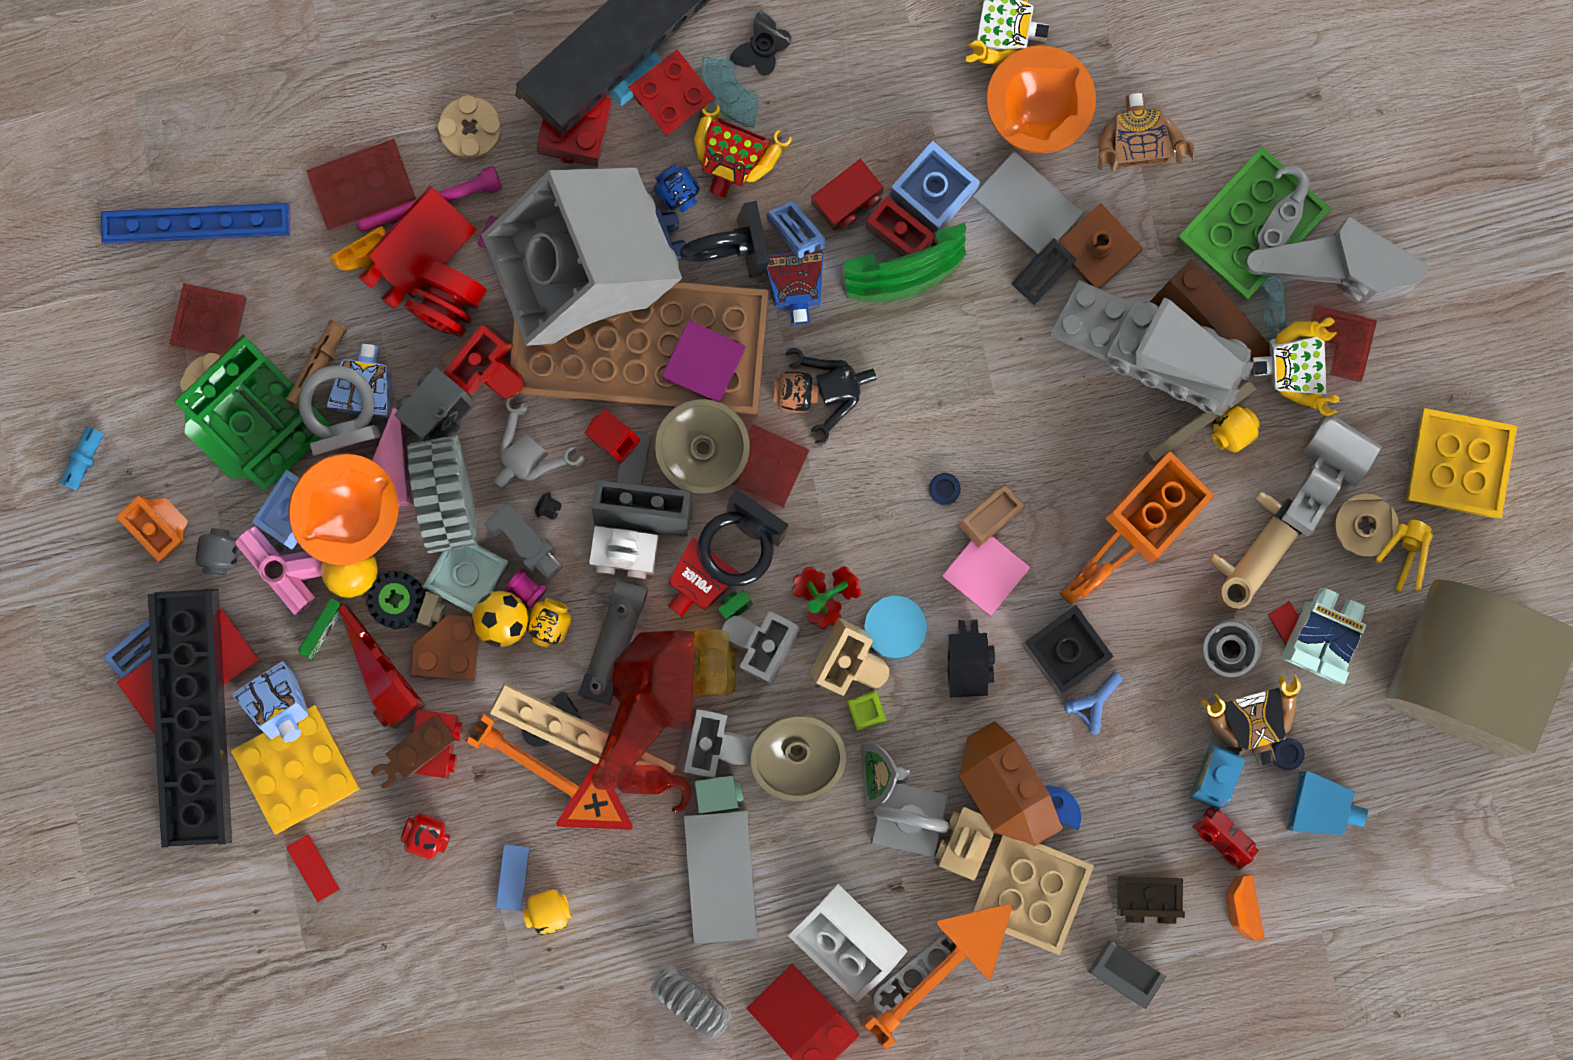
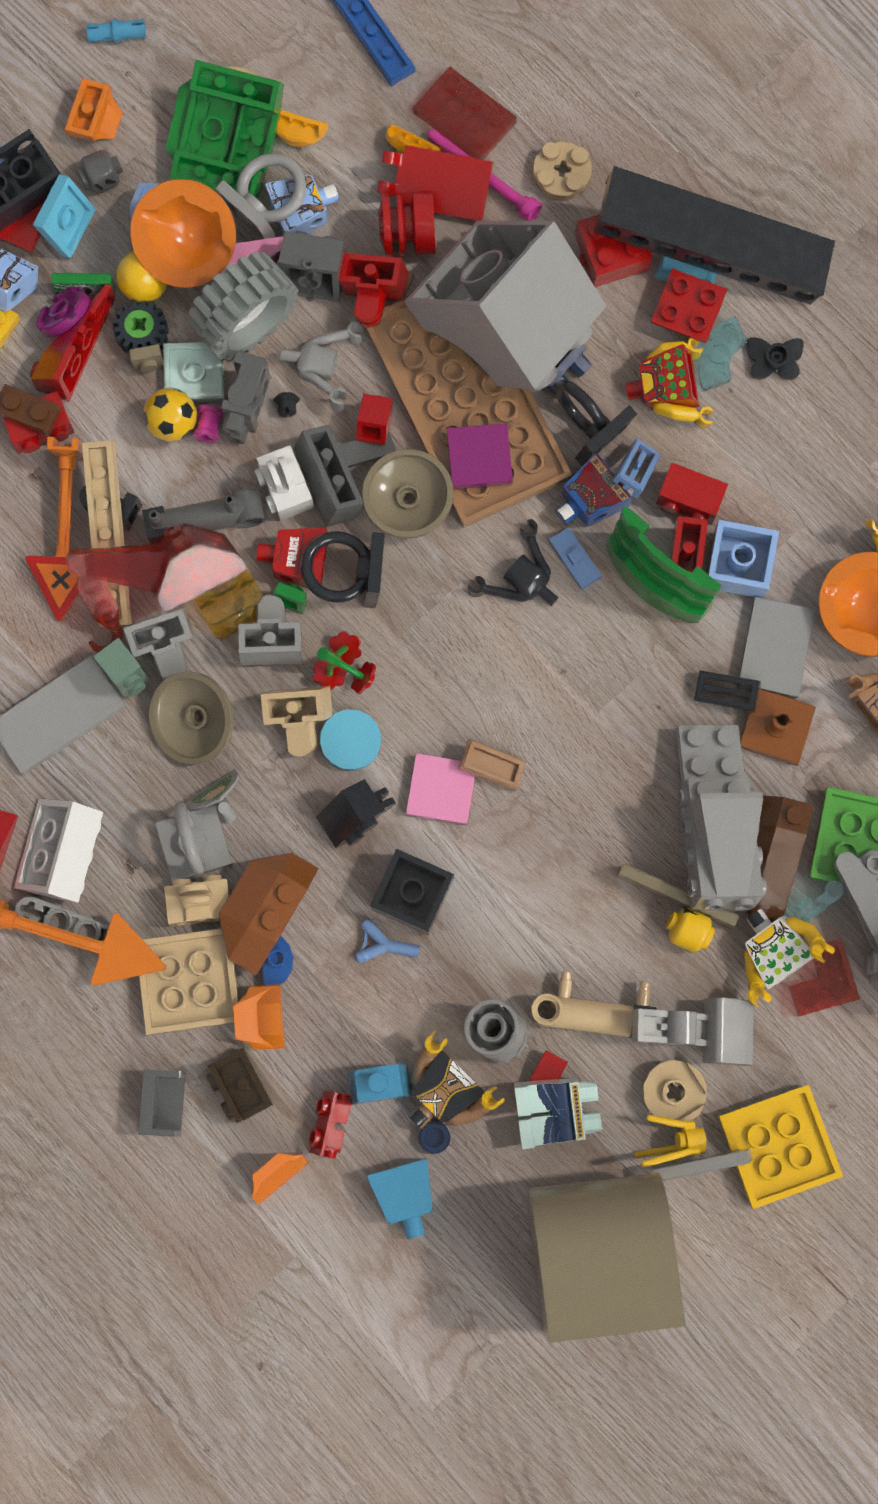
camera: 60 degrees right, 5 degrees down
clear red plate [169,283,247,355] -> none
bright pink piece [235,526,322,616] -> none
medium nougat pin [285,320,347,410] -> none
dark orange plate [411,615,479,681] -> none
yellow head [526,598,572,648] -> none
blue head [654,164,700,212] -> none
clear red plate [731,424,810,508] -> none
head [773,371,818,413] -> none
lime tile [846,691,887,731] -> none
dark blue tile [929,473,961,505] -> none
orange slope [1059,451,1215,605] -> none
none -> medium azure plate [33,174,96,259]
none -> magenta plate [36,287,90,338]
none -> orange slope [233,984,286,1050]
none -> light orange plate [276,110,329,147]
none -> medium blue piece [549,527,602,590]
none -> light grey tile [652,1148,753,1181]

